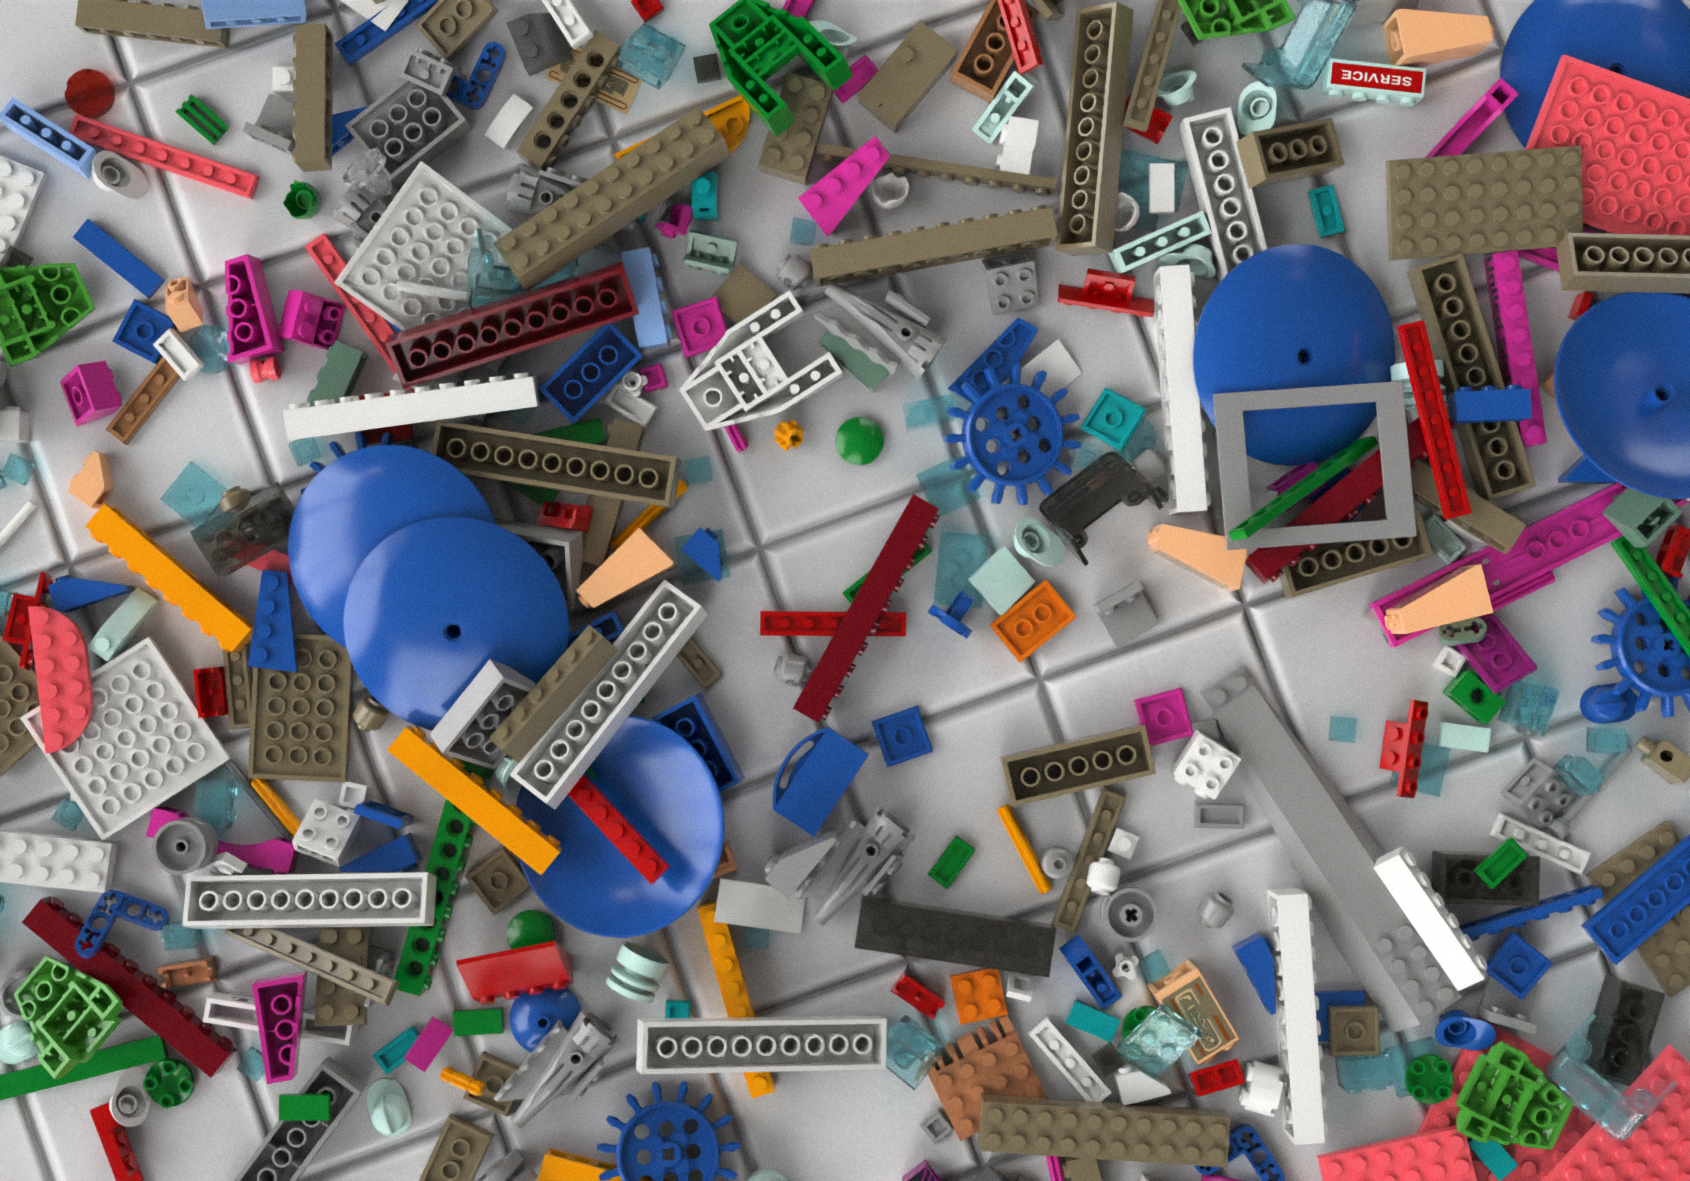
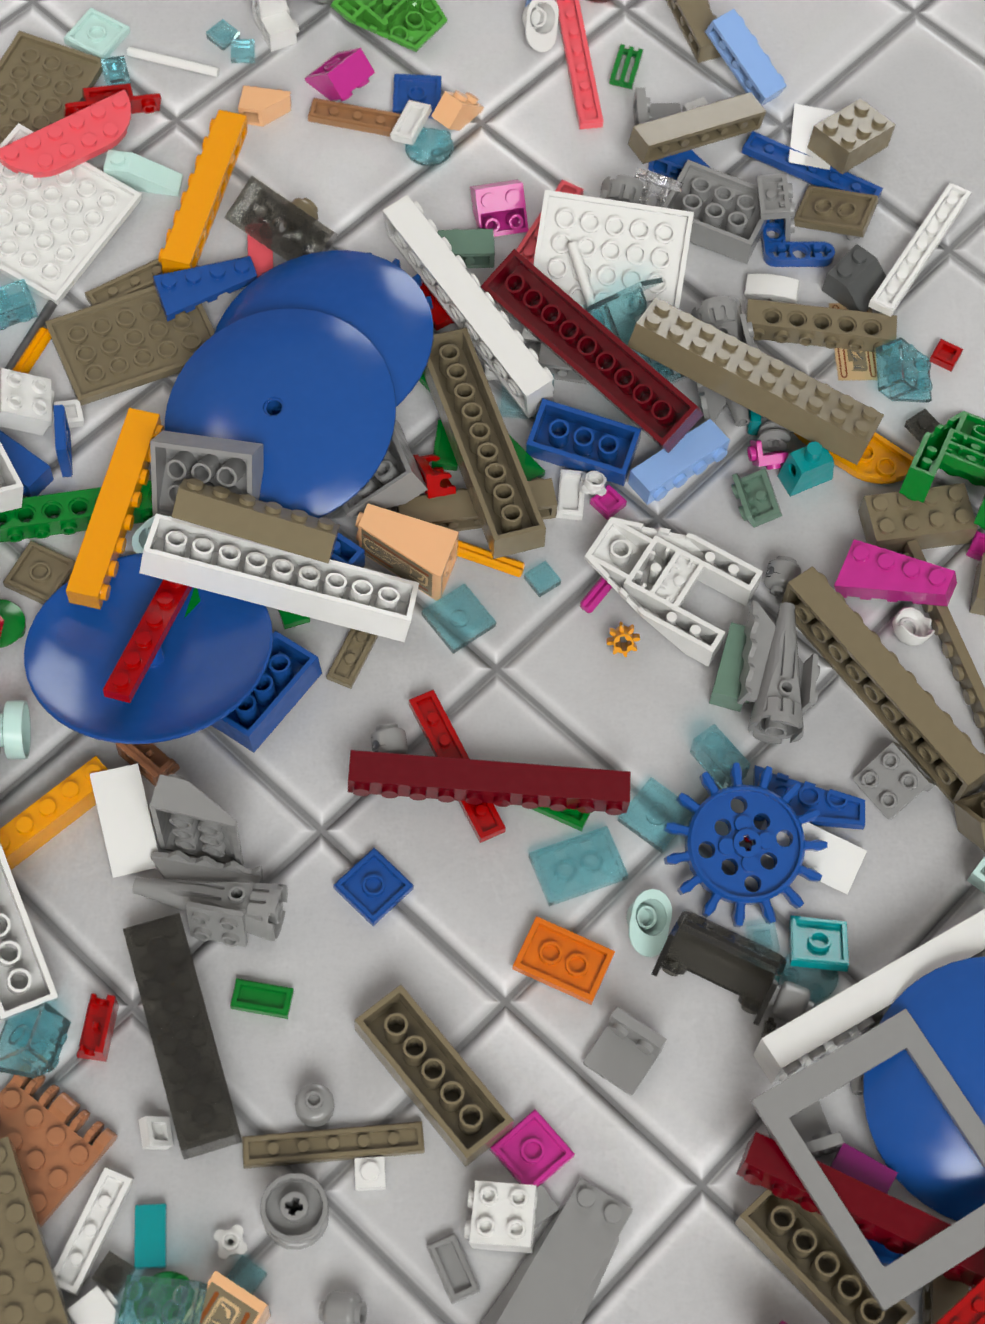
camera: 60 degrees right, 25 degrees down
blue slope [48,575,135,613] -> none
blue tile [73,219,166,299] -> none
clear light blue tile [160,461,228,530] -> none
red hinge [193,666,229,718] -> none
dark pink wedge [225,254,285,365] -> none
coral wheel [249,356,281,383] -> none
green hair [283,179,321,219] -> none
clear light blue tile [288,437,322,466] -> none
dark tan head [353,694,390,732] -> none
dark pink tile [671,296,728,358] -> none
blue slope [681,527,723,582] -> none
dark tan tile [711,264,777,324] -> none
clear light blue tile [744,926,769,949] -> none
blue piece [773,726,869,837] -> none
clear light blue tile [789,218,817,247] -> none
green dish [835,417,884,465] -> none
blue tile [928,591,974,639] -> none
orange plate [950,965,1008,1025] -> none
light aqua tile [968,546,1035,615] -> none
light orange axle [997,804,1052,894] -> none
red bracket [1057,268,1154,317] -> none
blue slope [1059,934,1123,1010] -> none
white head [1086,858,1121,896] -> none
light nougat slope [1147,524,1248,591] -> none
green tile [1228,436,1379,541] -> none

